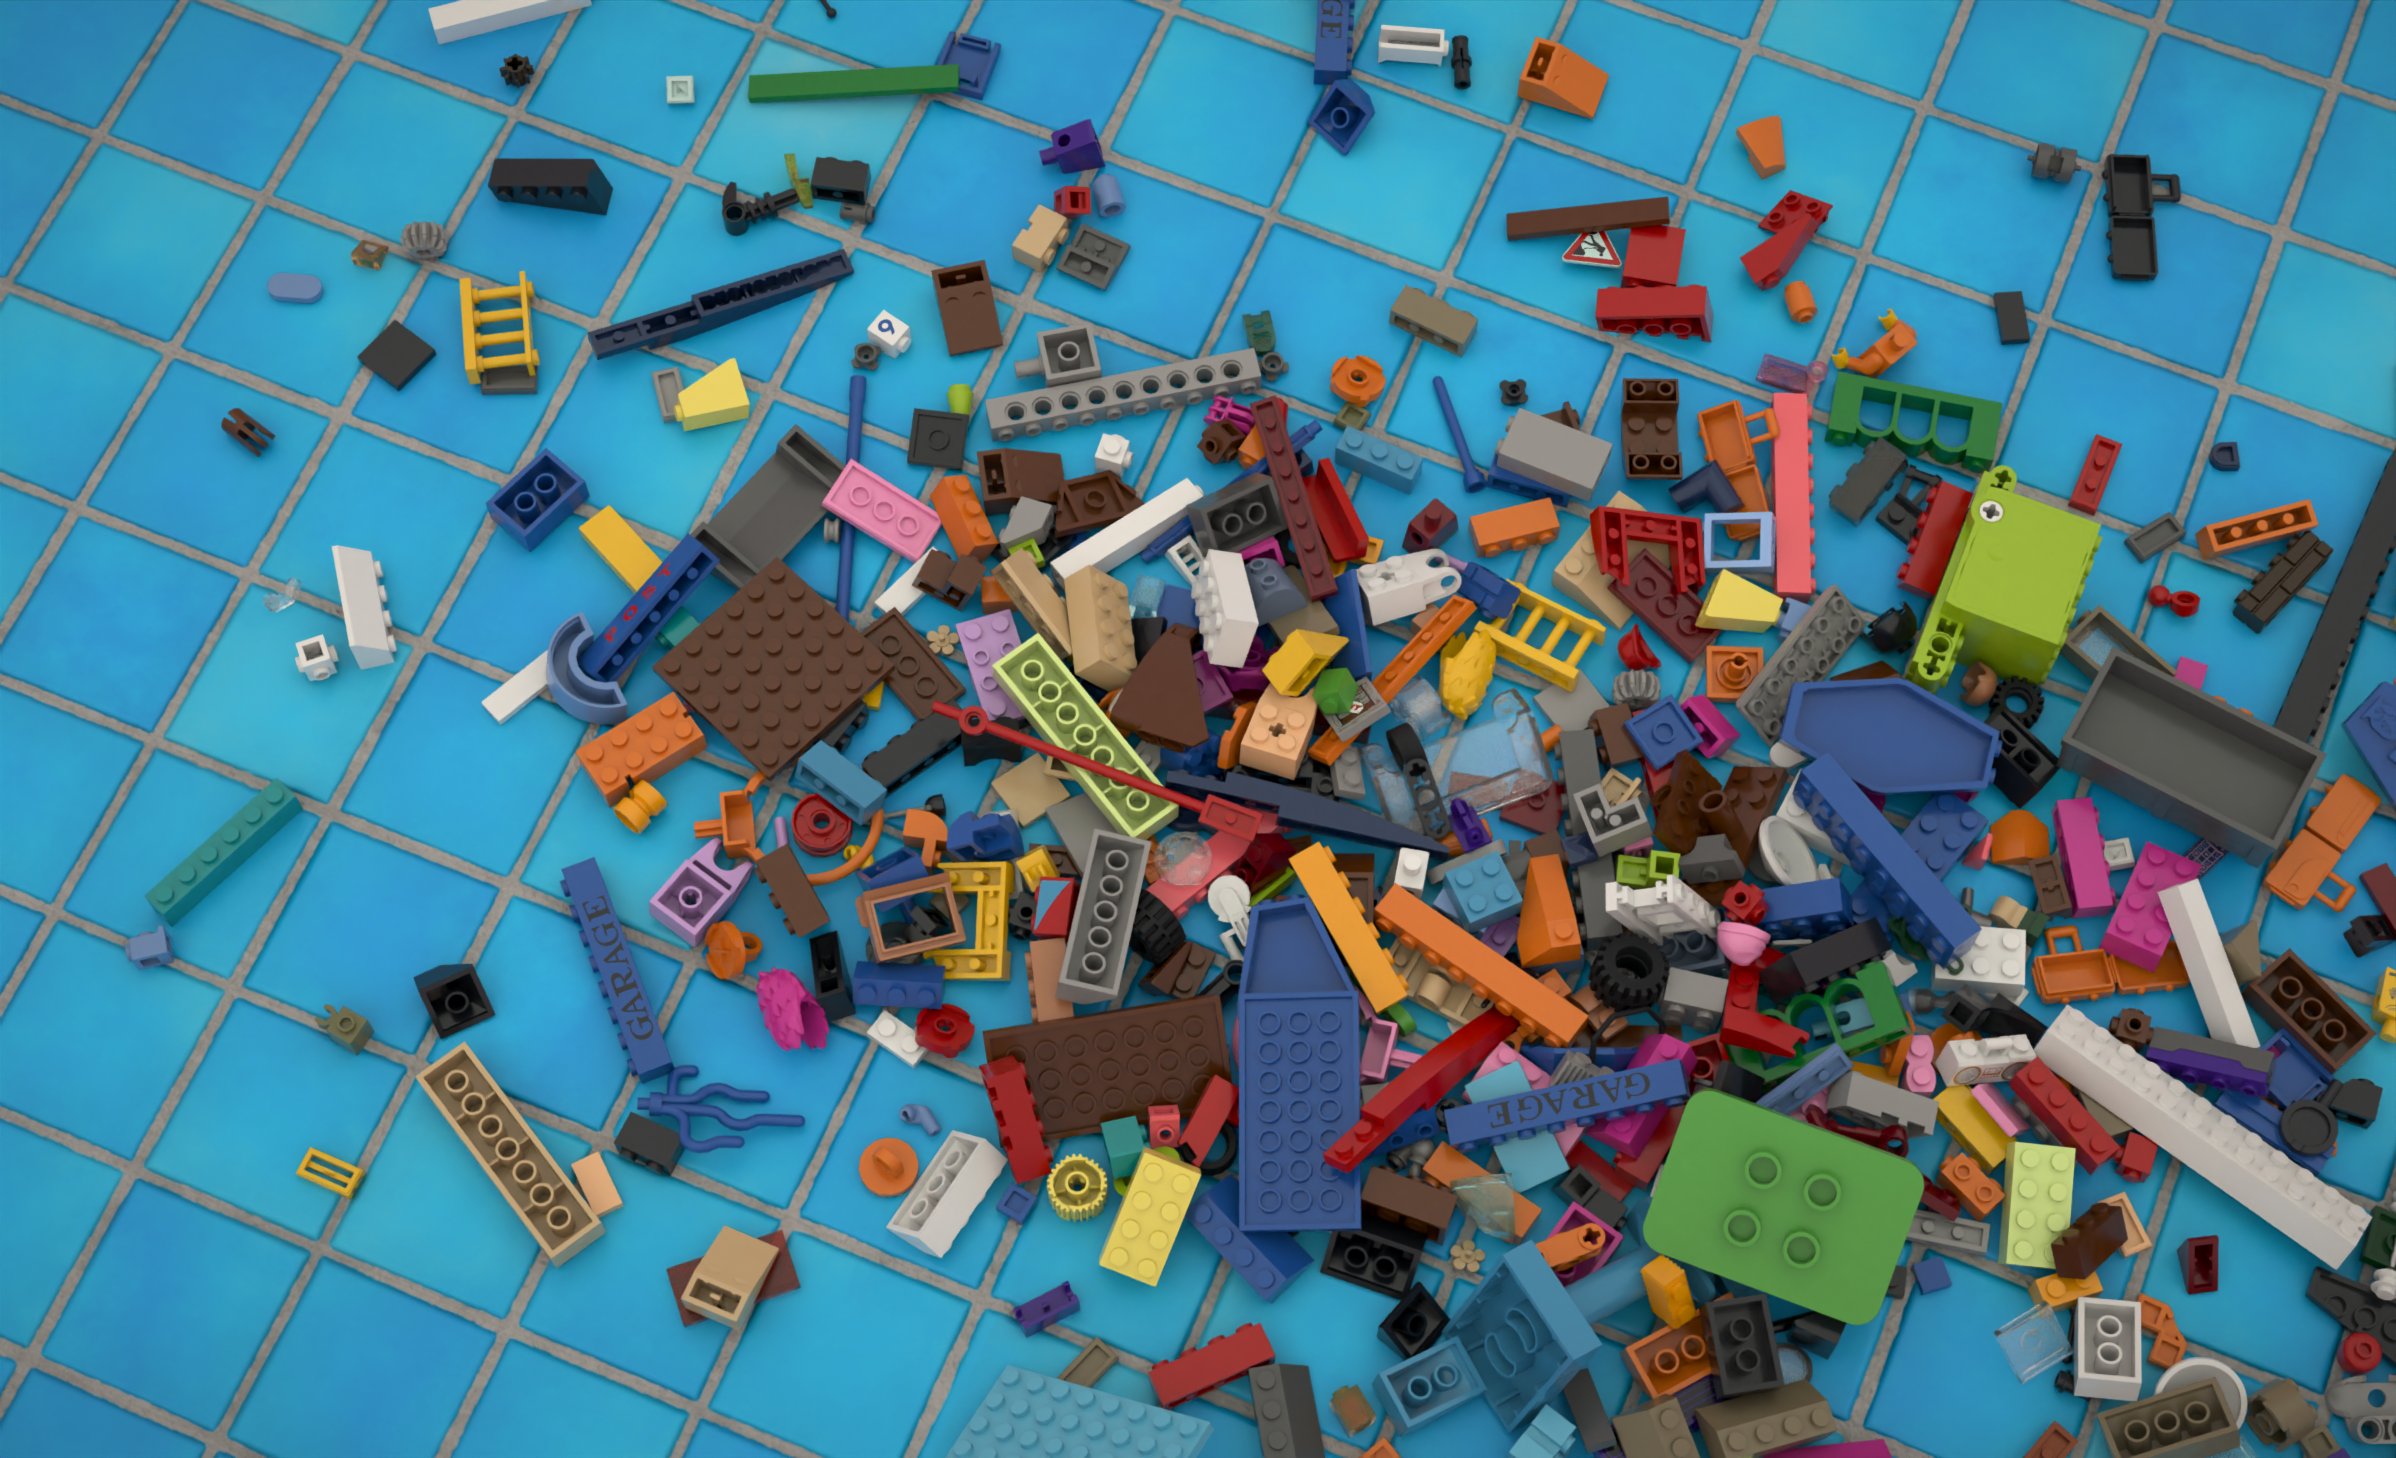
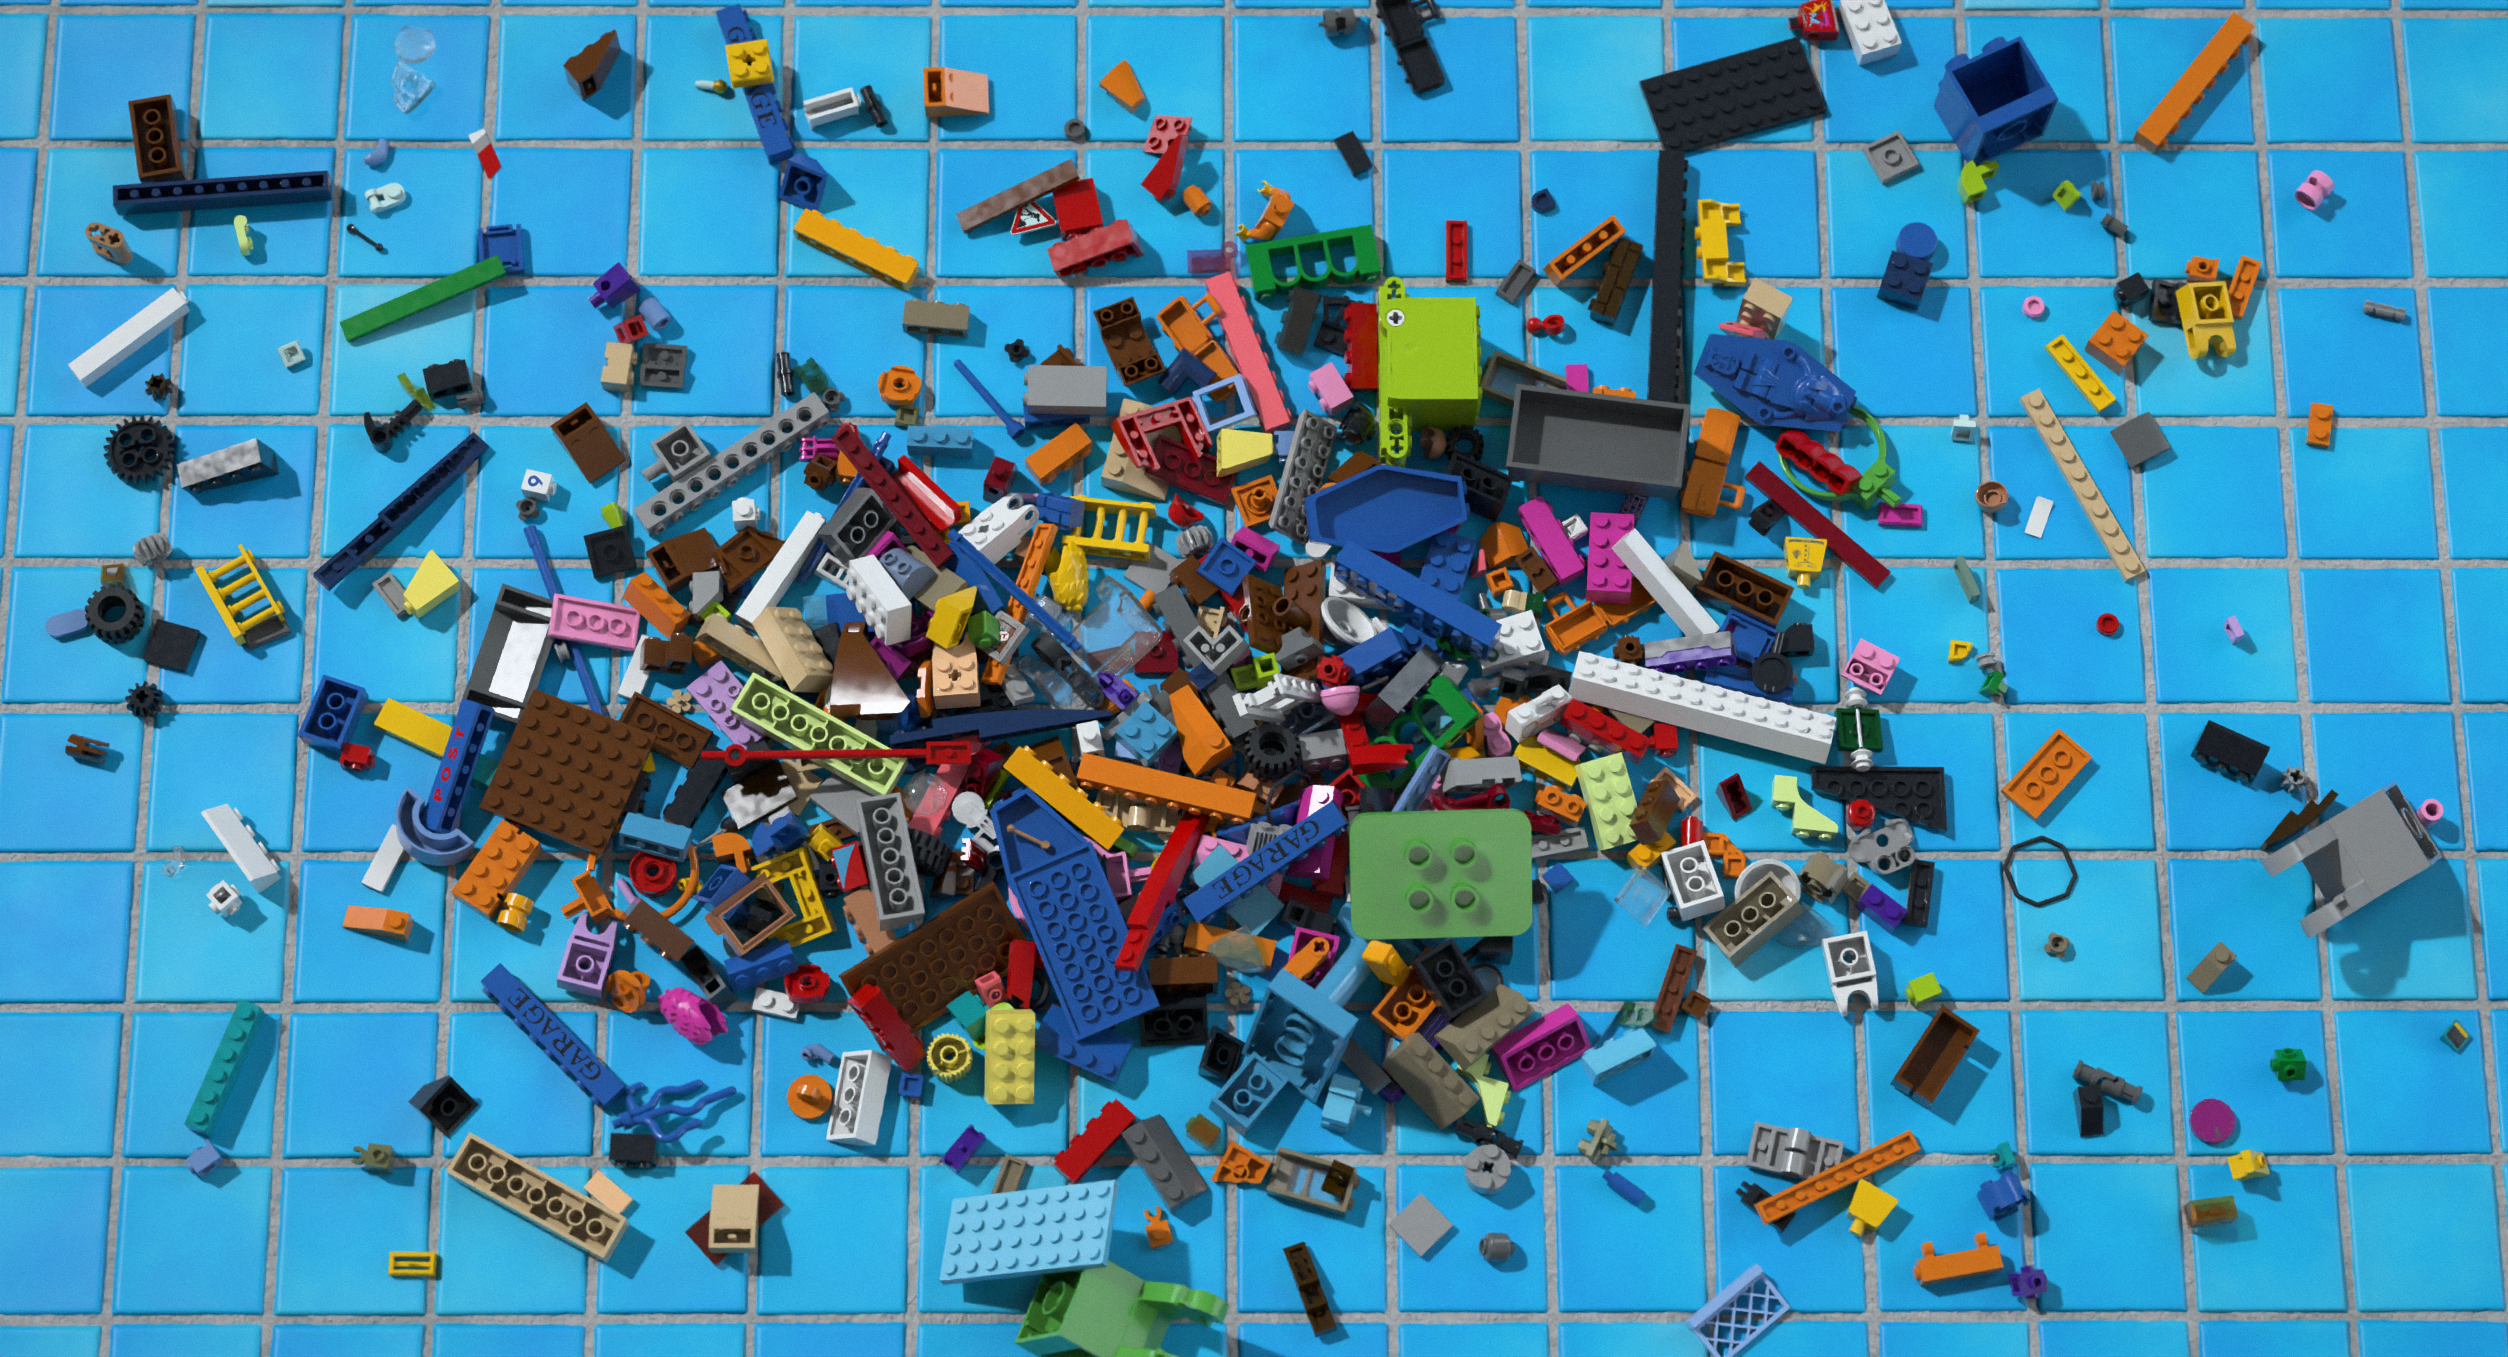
camera: 25 degrees left, 5 degrees up
none -> black tyre [85,584,145,644]
none -> black gear [103,415,176,485]
none -> black gear [125,681,164,720]
none -> red brick [339,742,376,772]
none -> orange slope [342,905,414,942]
none -> tile [721,760,799,831]
none -> black pin [776,352,795,397]
none -> light orange brick [793,208,919,292]
none -> blue piece [947,529,1082,652]
none -> red tile [961,838,987,873]
none -> medium nougat hinge [1007,824,1050,850]
none -> dark grey tile [1064,119,1085,141]
none -> bright pink brick [1308,362,1354,416]
none -> orange slope [1485,567,1514,598]
none -> red brick [1681,816,1703,847]
none -> yellowish green arch [1771,775,1838,841]

